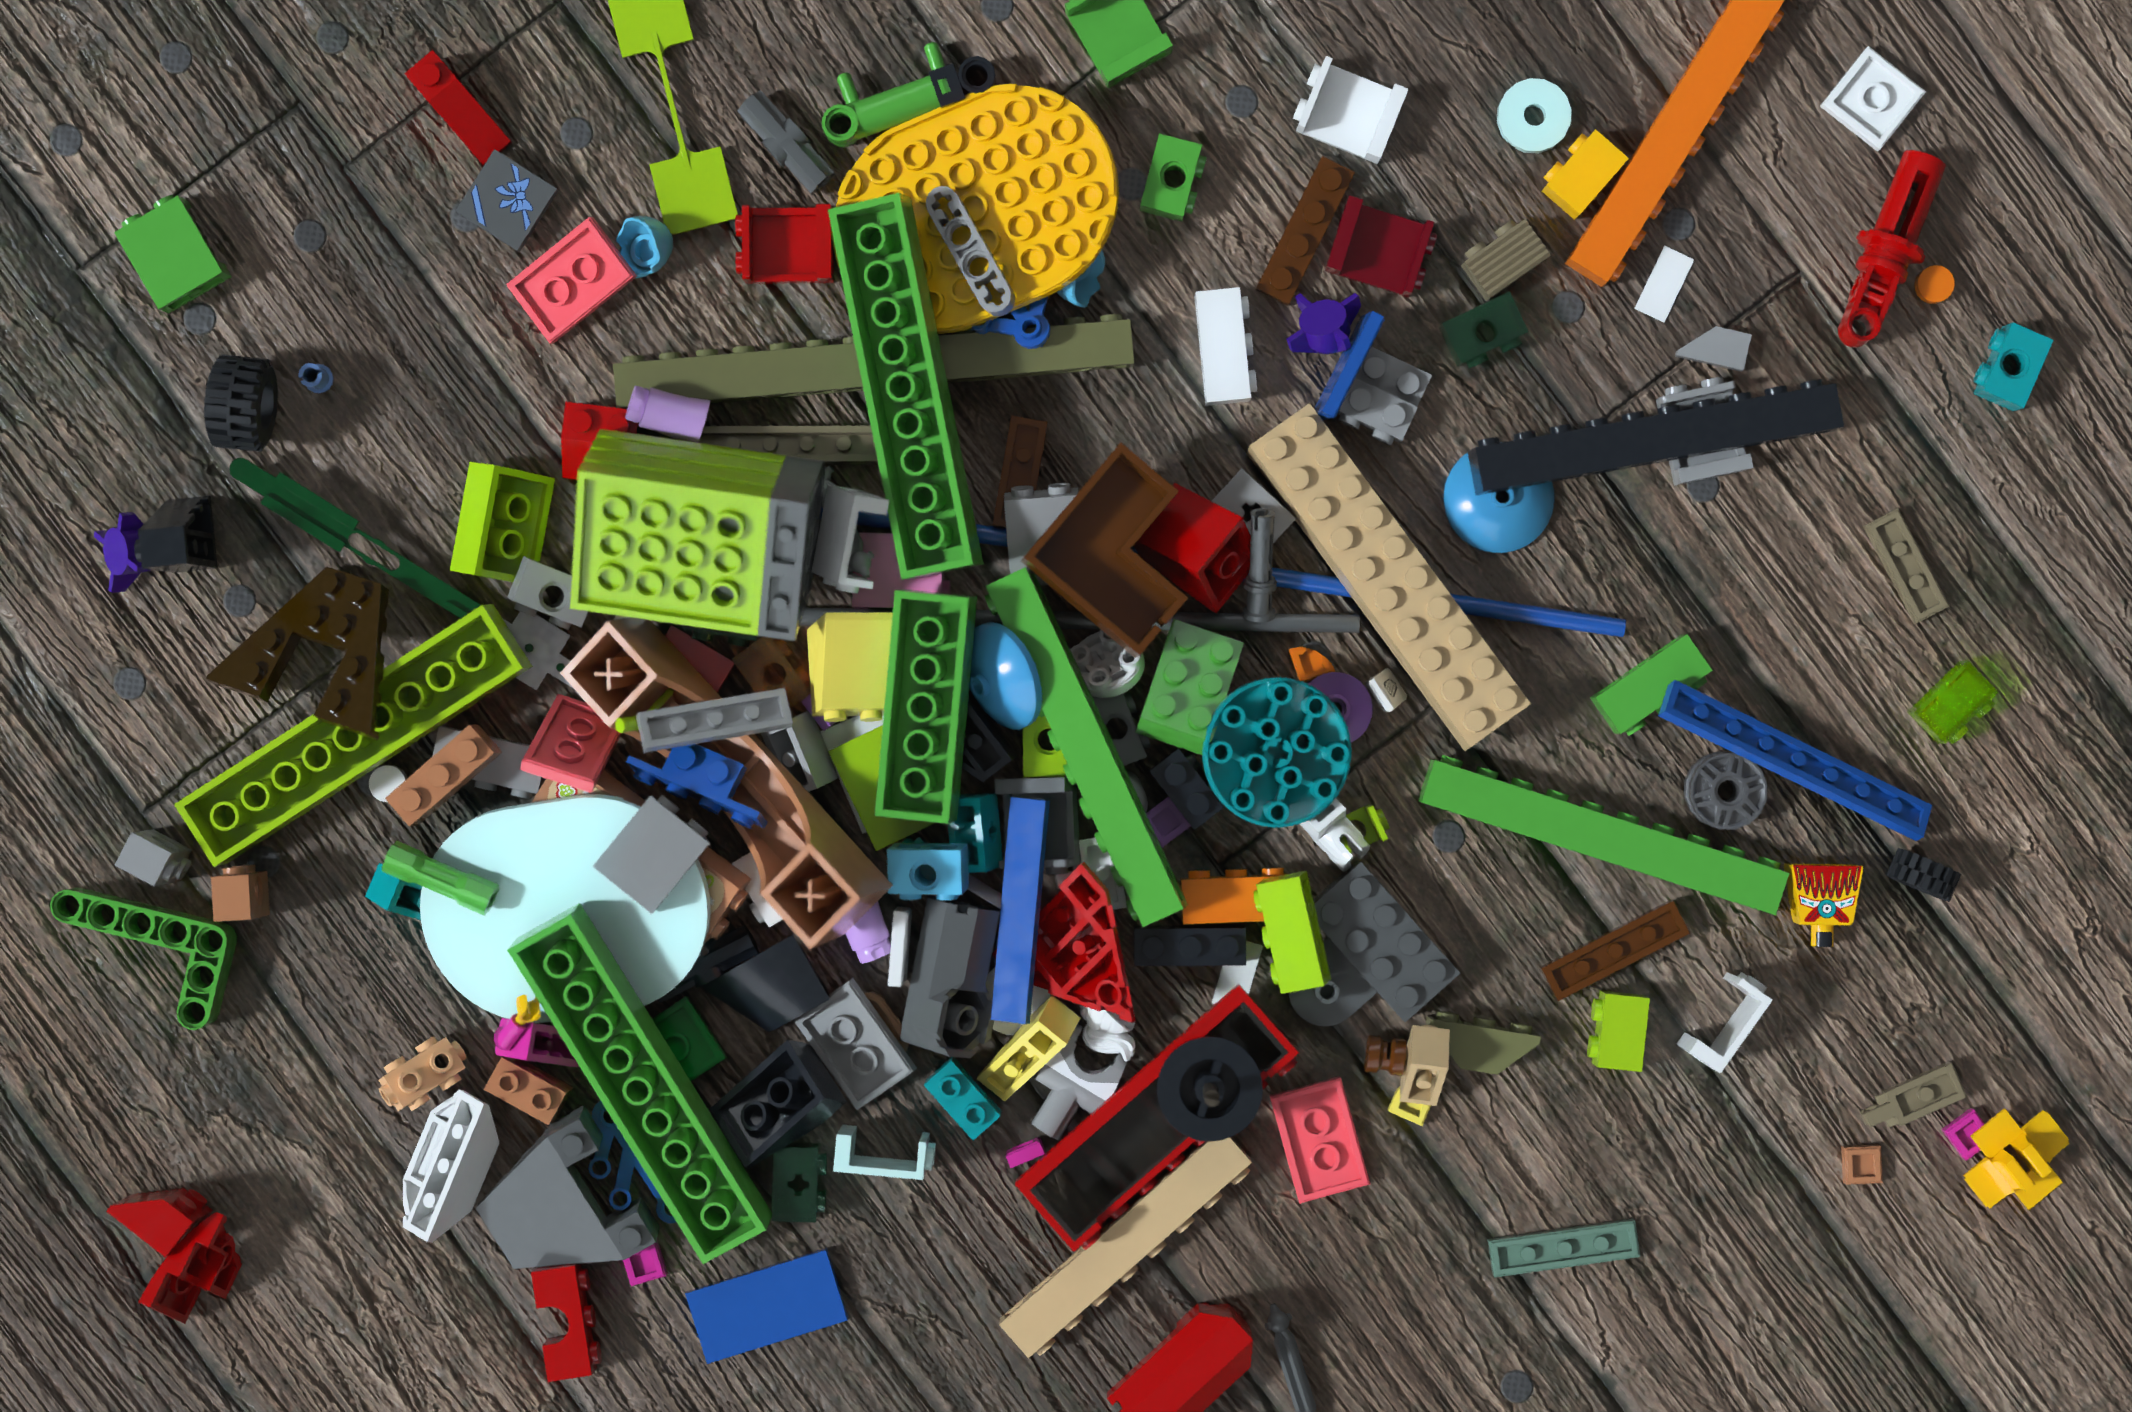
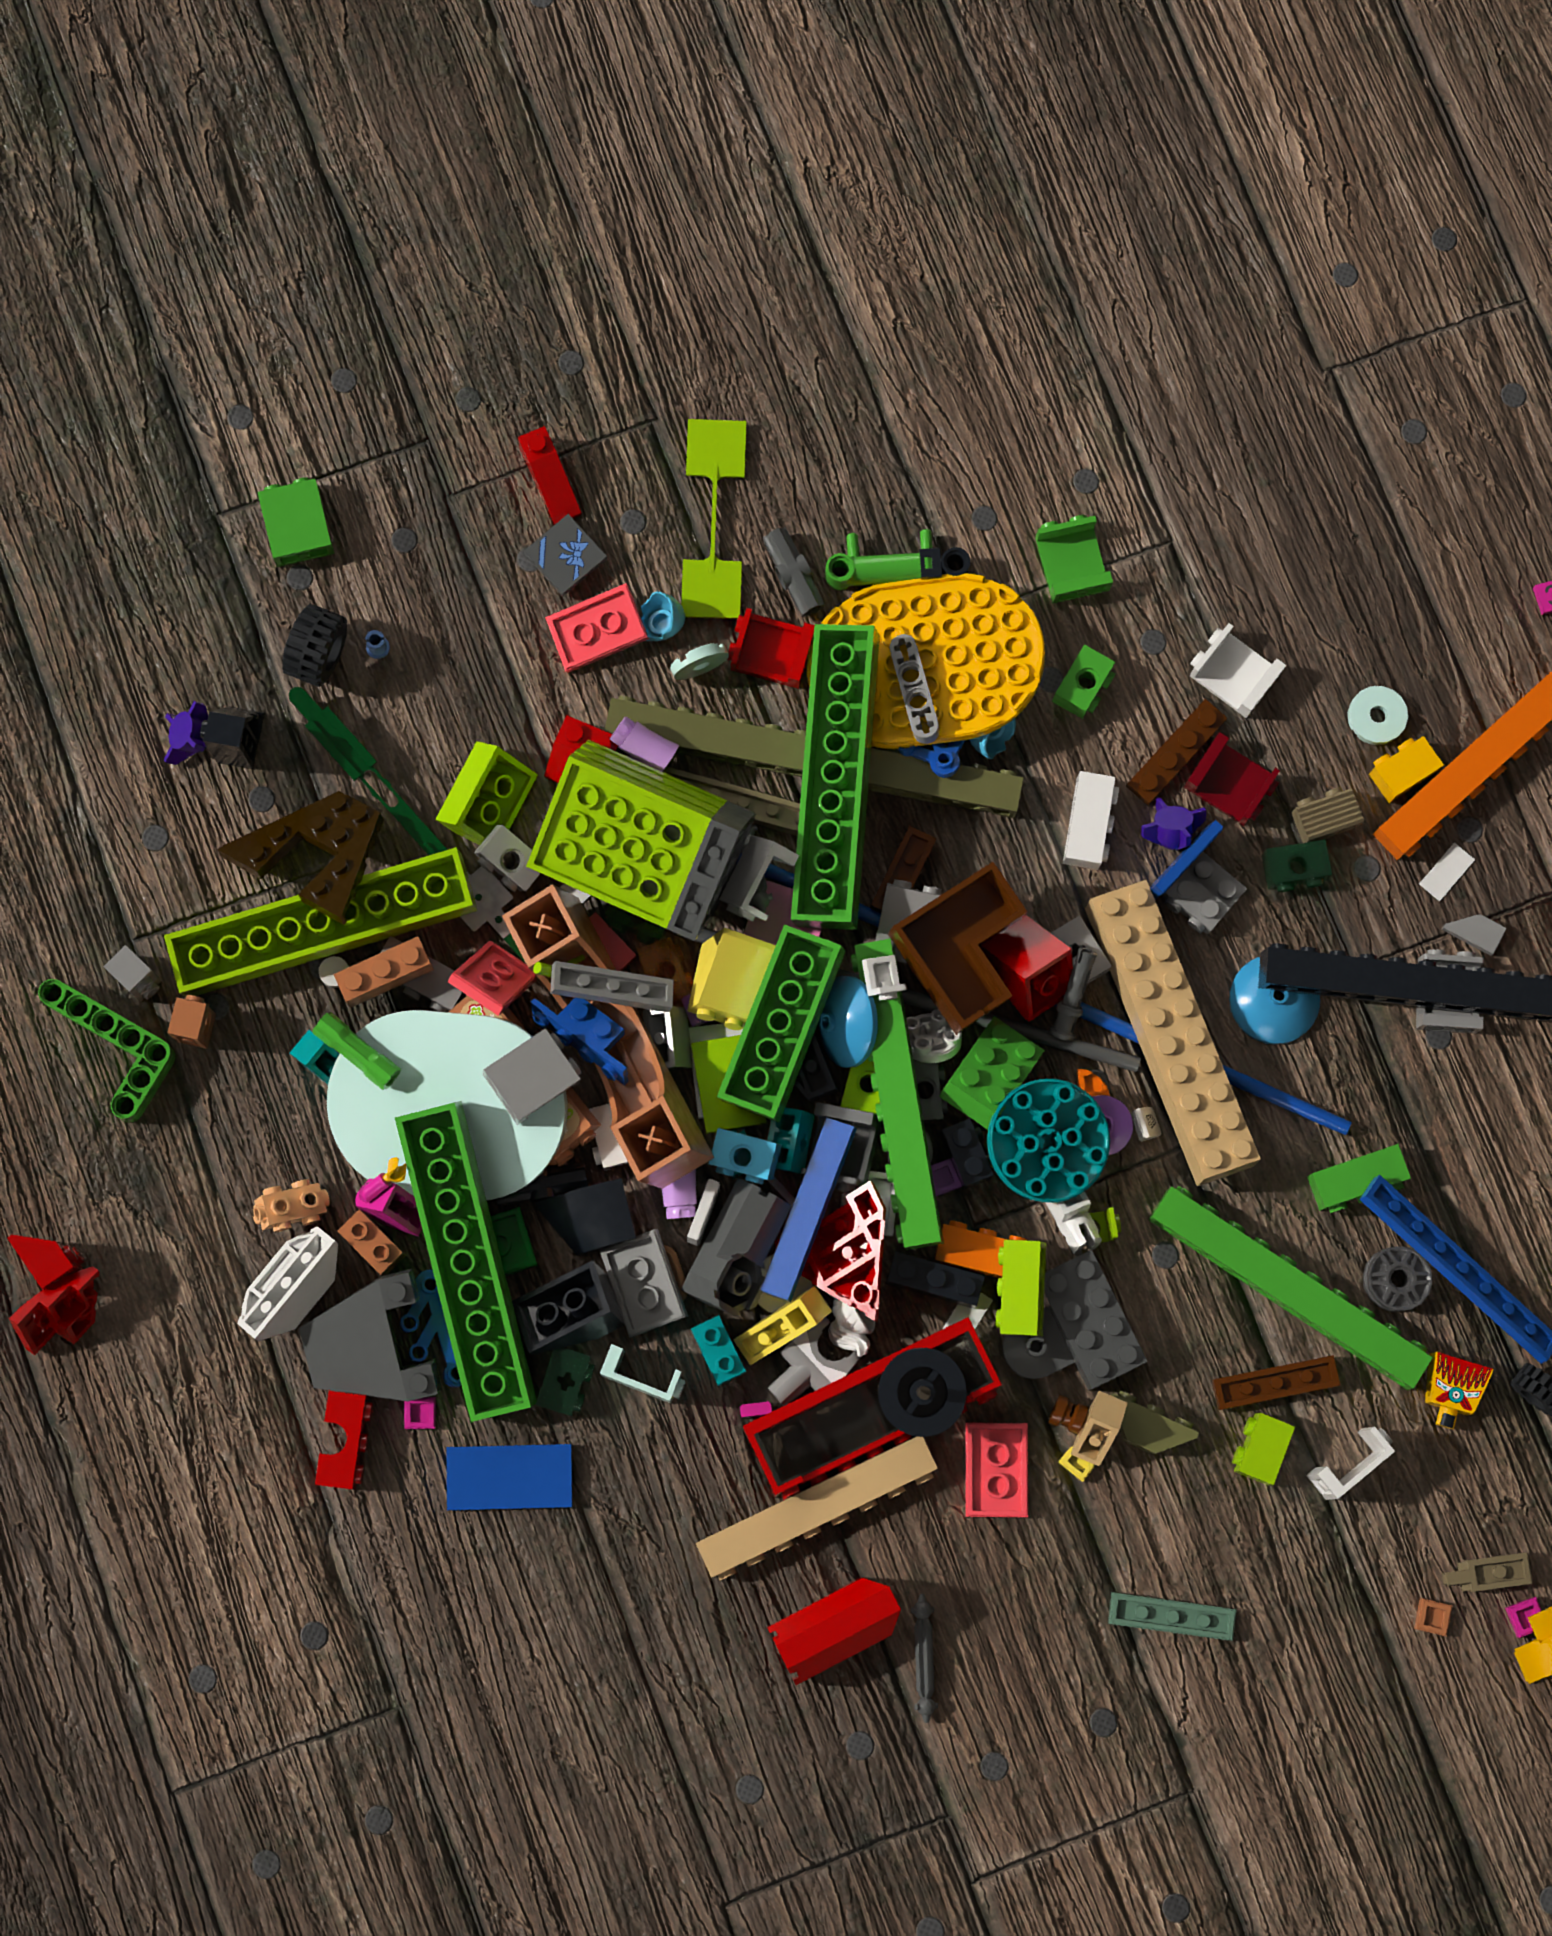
camera: 10 degrees right, 10 degrees down
none -> light aqua tile [670,643,729,680]
none -> white bracket [862,955,906,1001]

